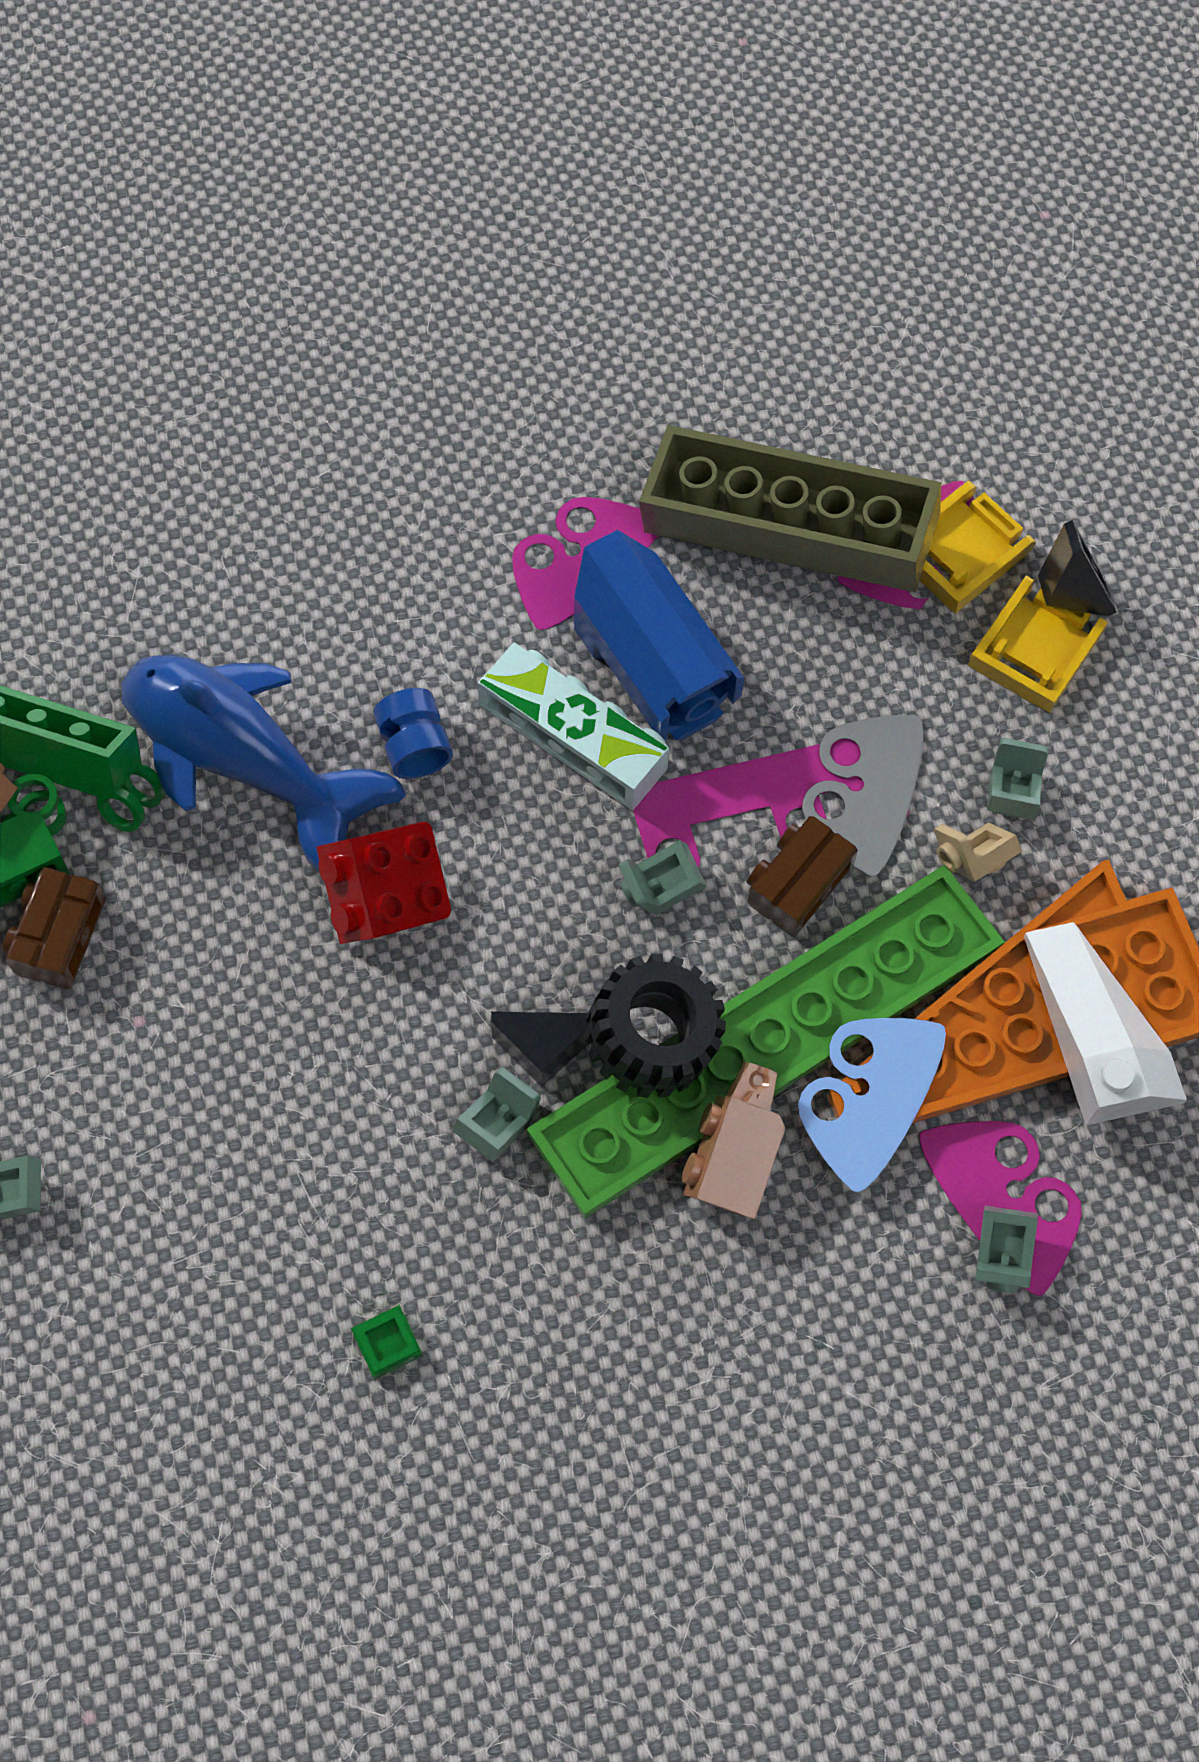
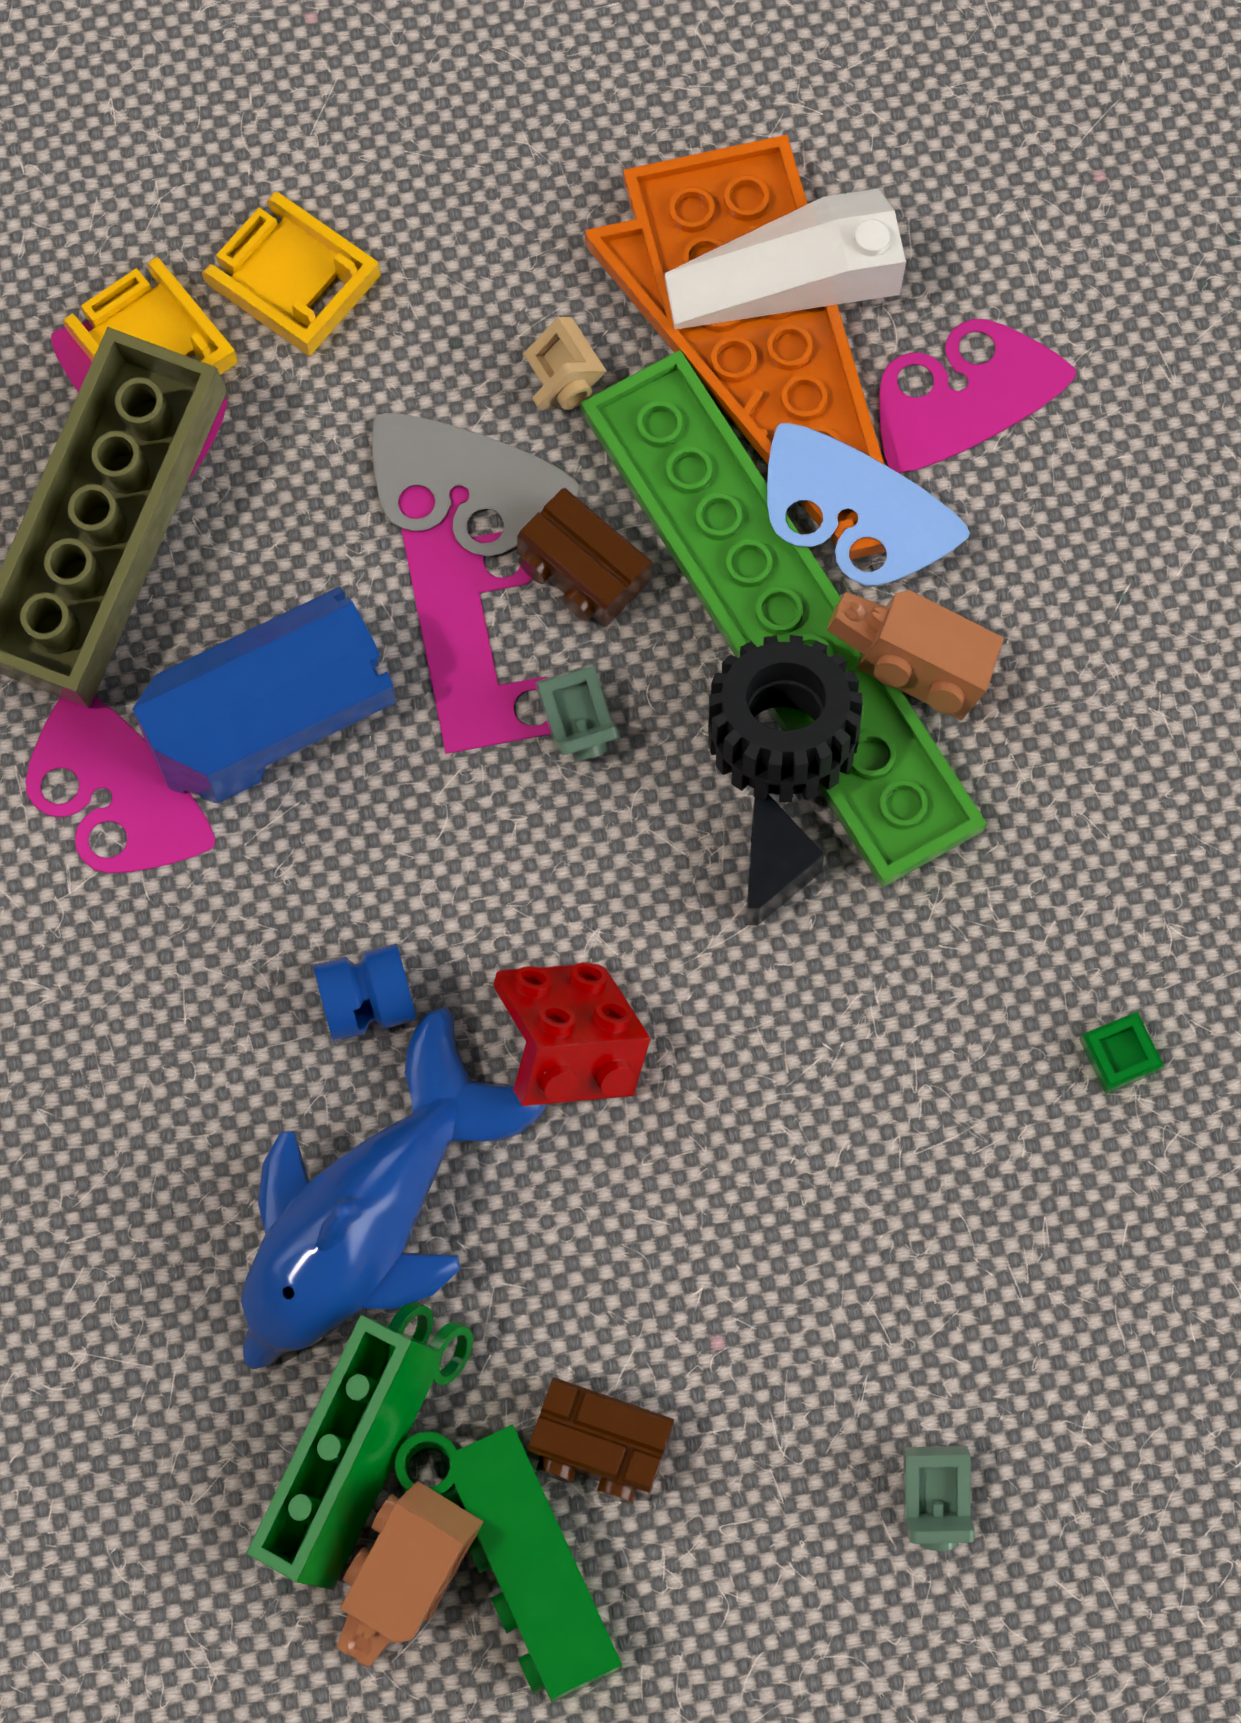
camera: 85 degrees left, 5 degrees up
sand green bracket [452,1067,541,1162] -> none
light aqua brick [478,642,669,811] -> none
sand green bracket [975,1206,1038,1293] -> none
sand green bracket [987,738,1048,820] -> none
black slope [1038,520,1117,617] -> none

